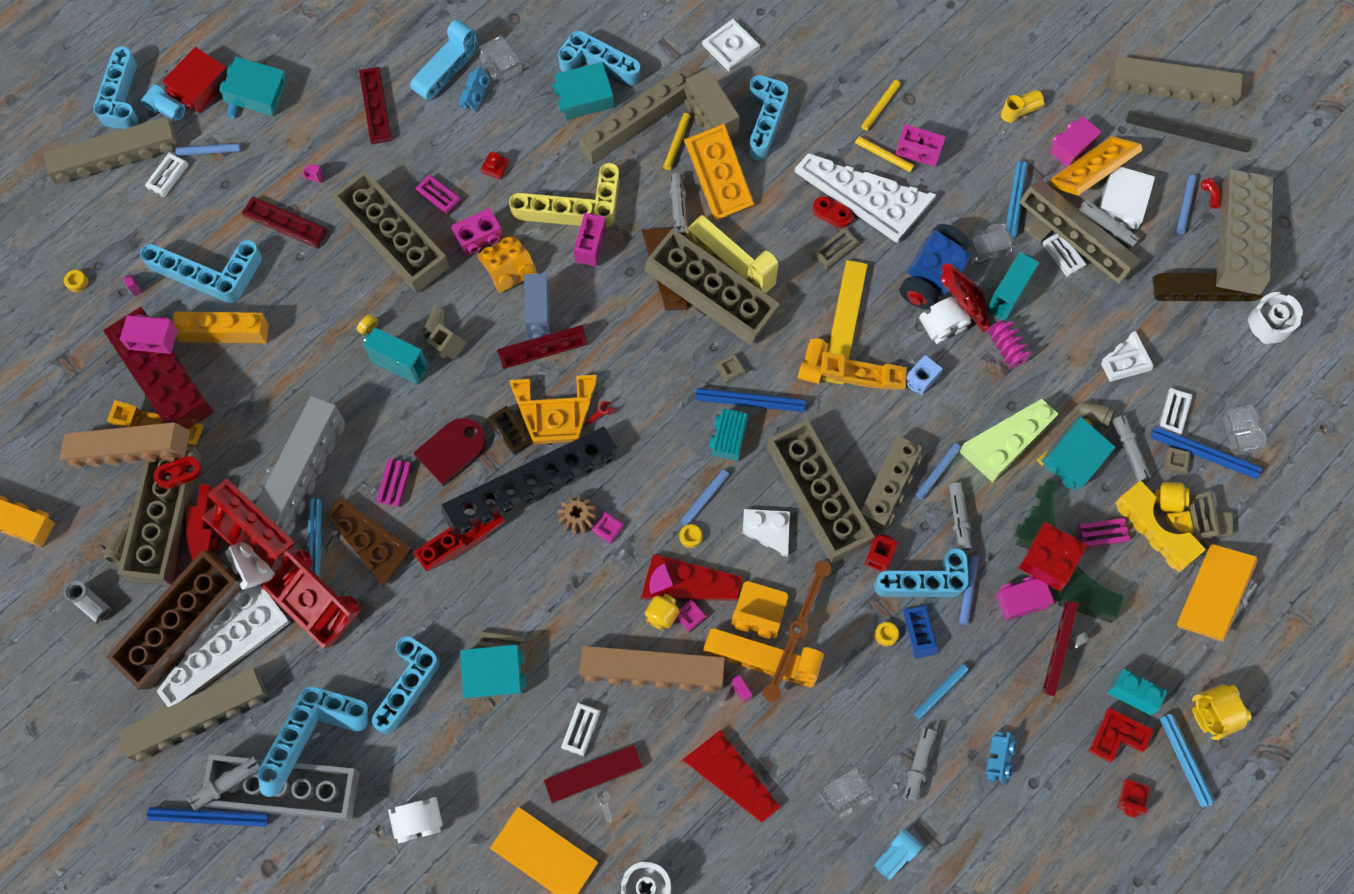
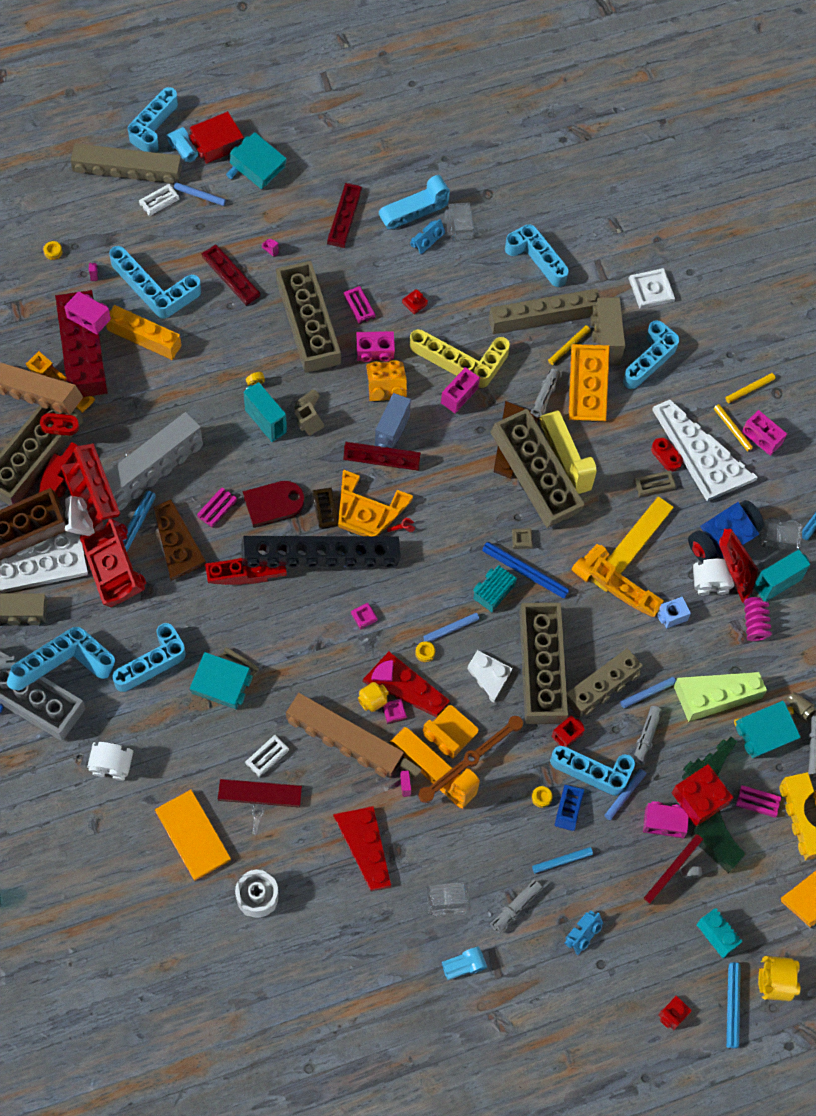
camera: 20 degrees right, 5 degrees down
teal brick [552,62,614,120] -> none
medium nougat gear [557,495,597,535] -> none
red plate [1088,708,1154,763] -> none
none -> dark tan tile [400,758,422,781]

